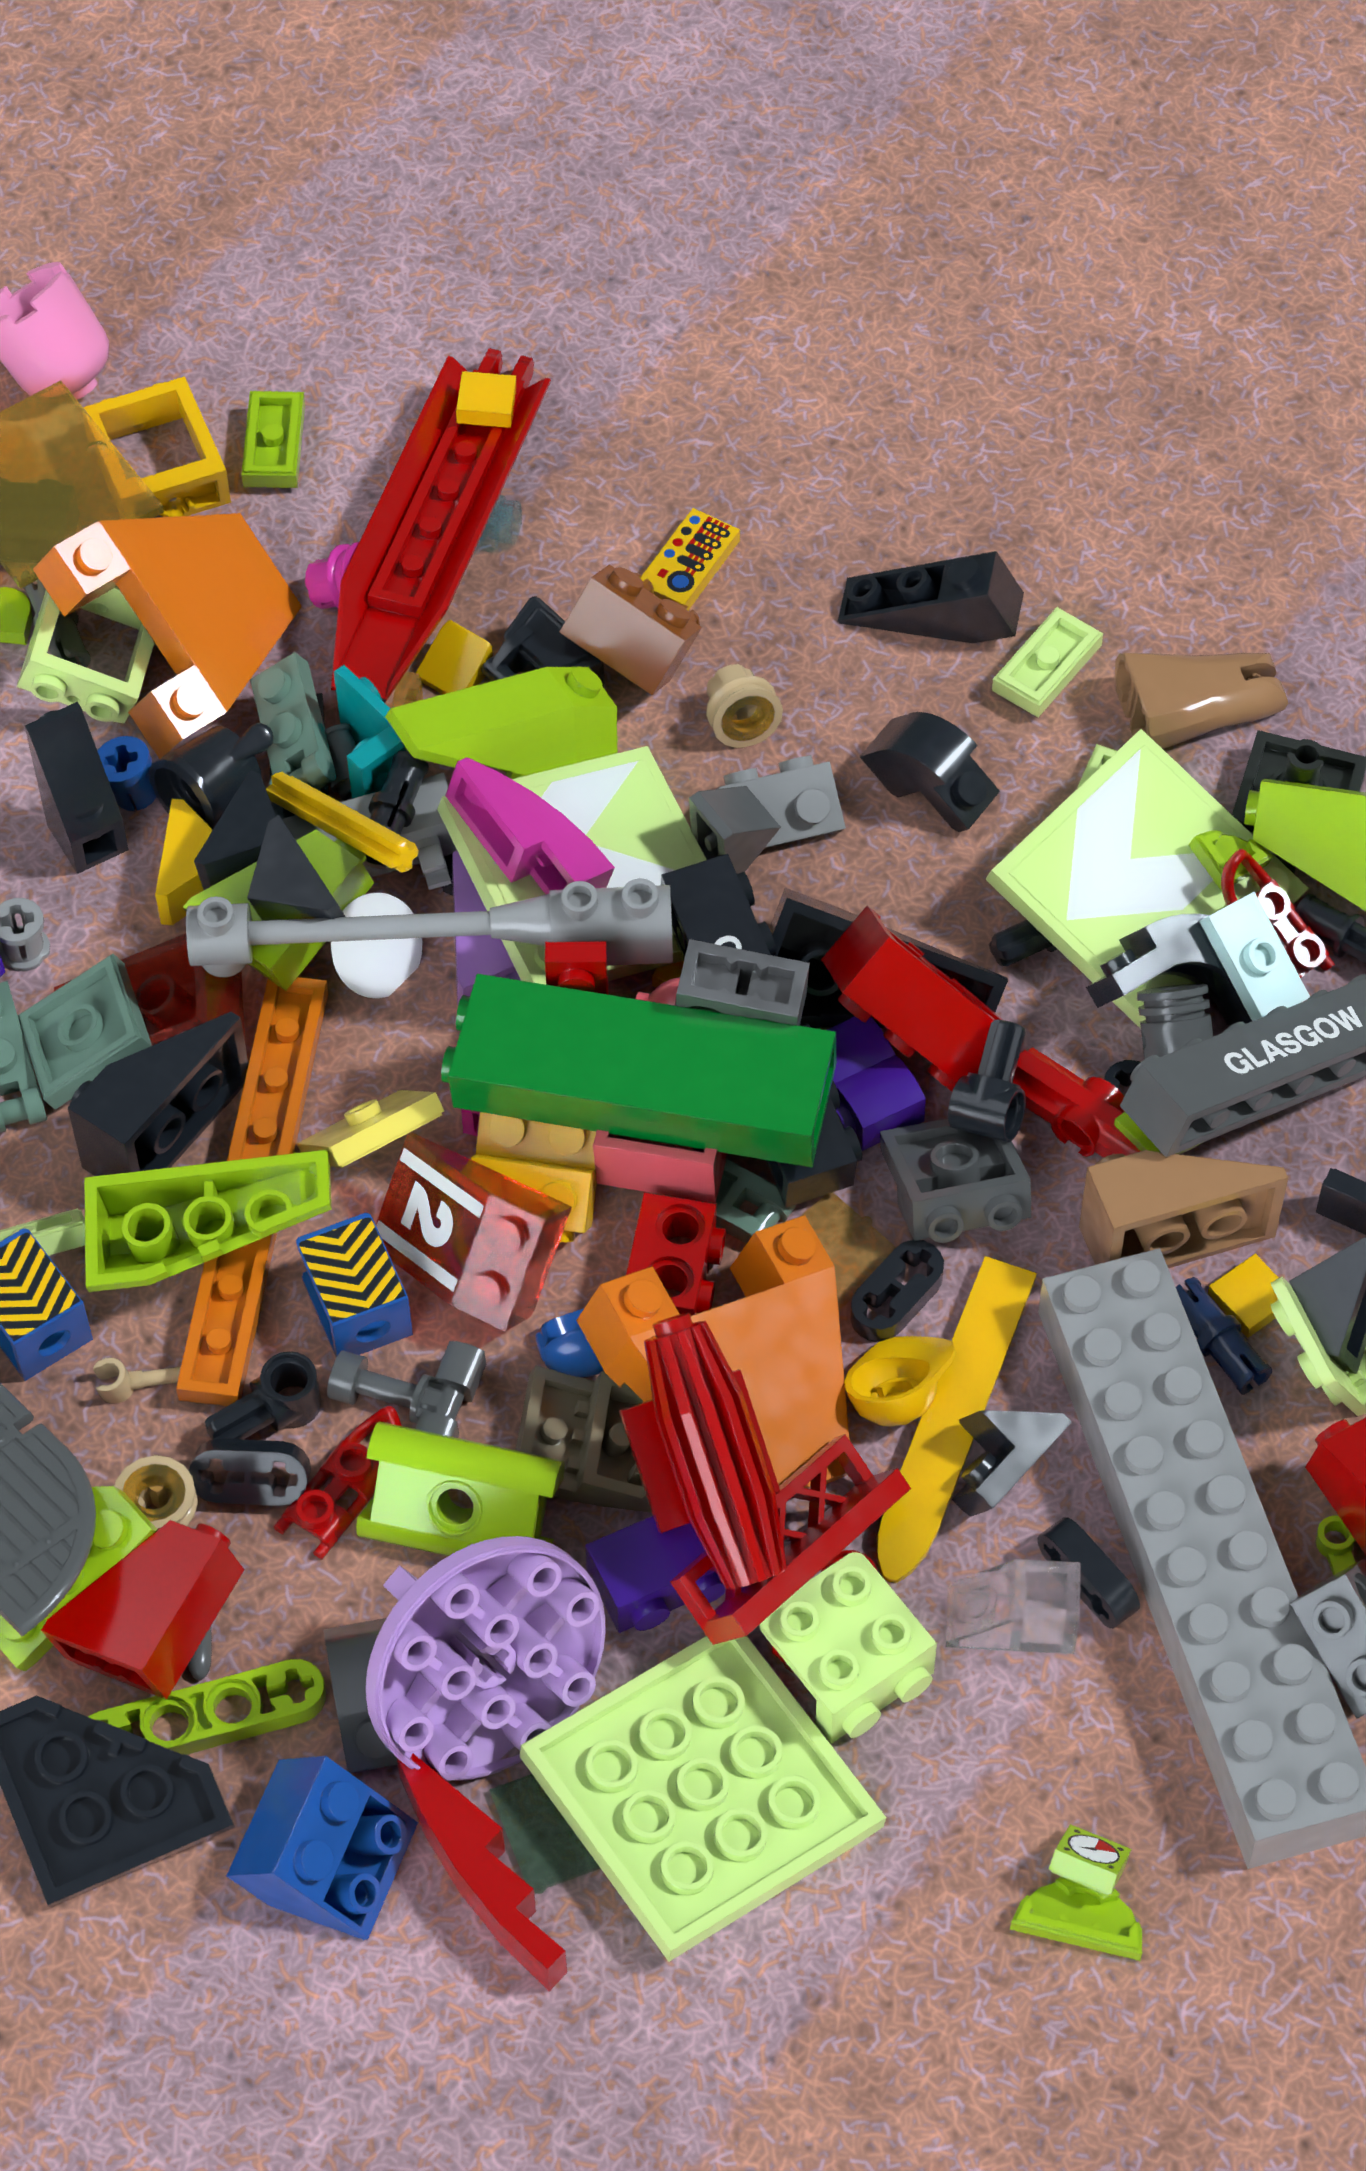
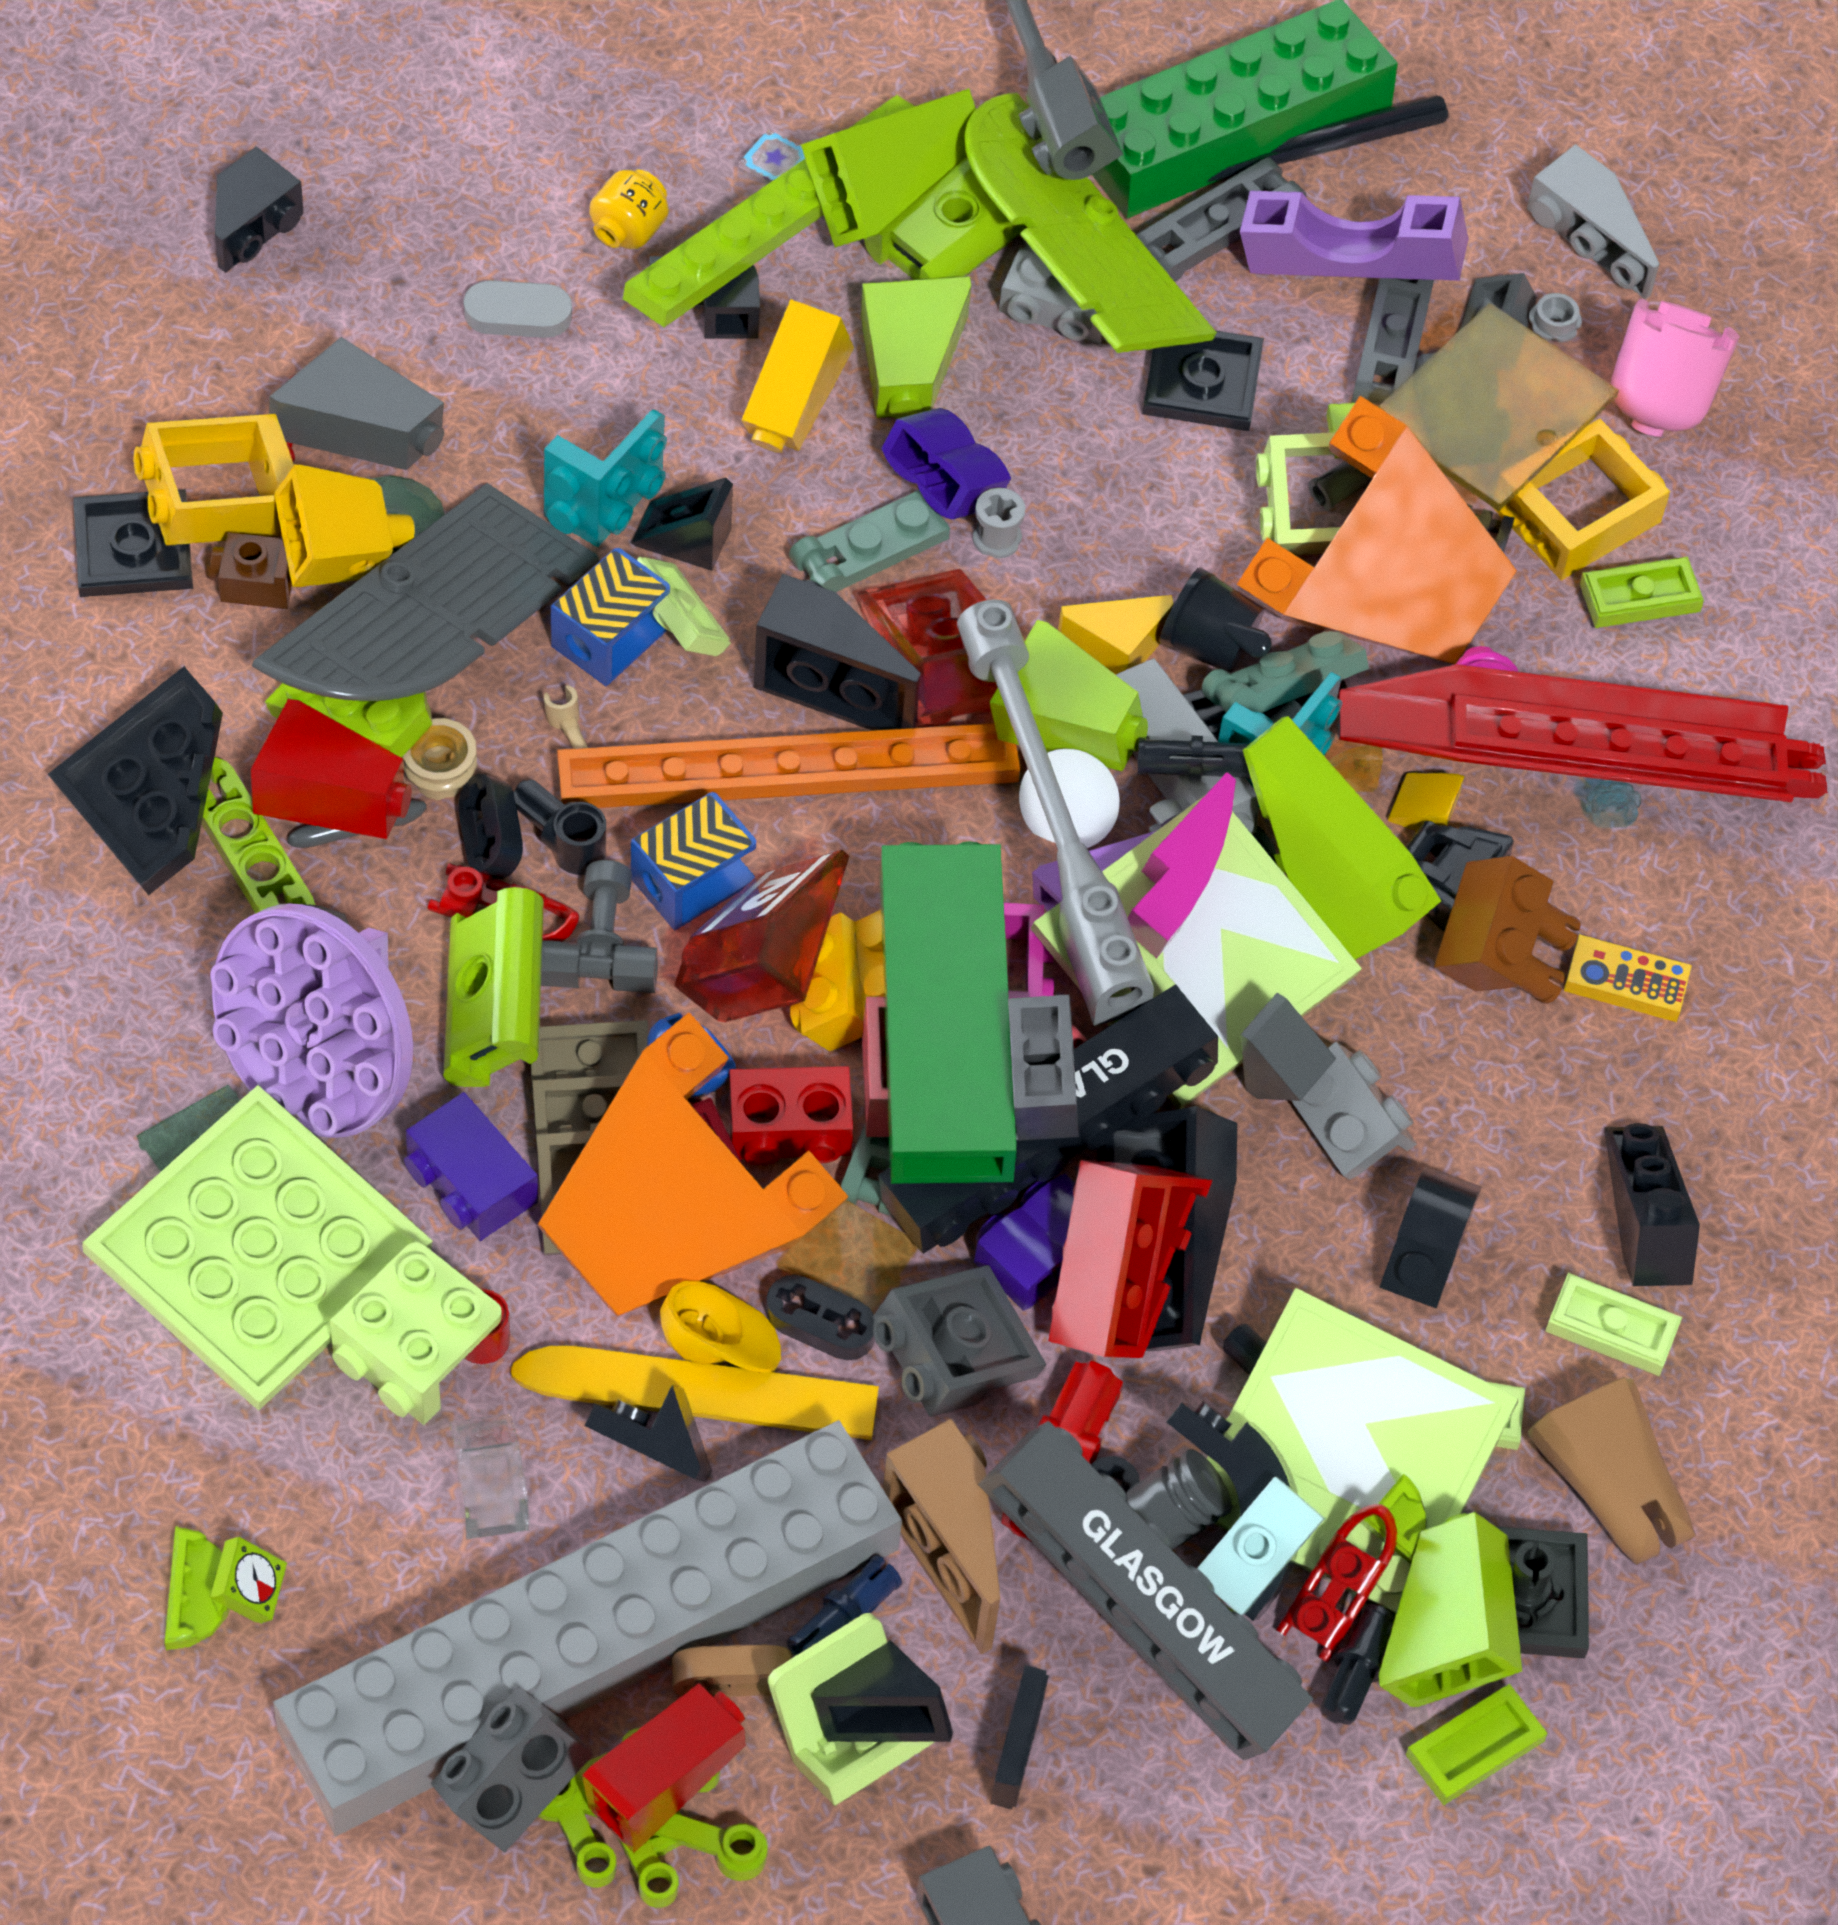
camera: 70 degrees right, 0 degrees up
sand green tile [18,954,152,1110] -> none
black slope [25,701,129,874] -> none
lime wedge [84,1150,332,1292] -> none
blue bush [97,736,156,811] -> none
black slope [194,770,275,890] -> none
blue slope [226,1756,418,1940] -> none
black slope [247,815,345,921] -> none
yellow axle [266,772,418,873] -> none
light yellow plate [297,1090,444,1168] -> none
red slope [397,1753,567,1992] -> none
yellow tile [456,371,516,428] -> none
red plate [545,941,608,995] -> none
red plate [619,1312,787,1589] -> none
red fence [670,1434,912,1645] -> none
tan piece [706,664,783,748] -> none
black axle [948,1020,1026,1142] -> none
black beam [1037,1517,1140,1629] -> none
yellow tile [1208,1253,1279,1338] -> none
none -> medium nougat beam [672,1645,793,1697]

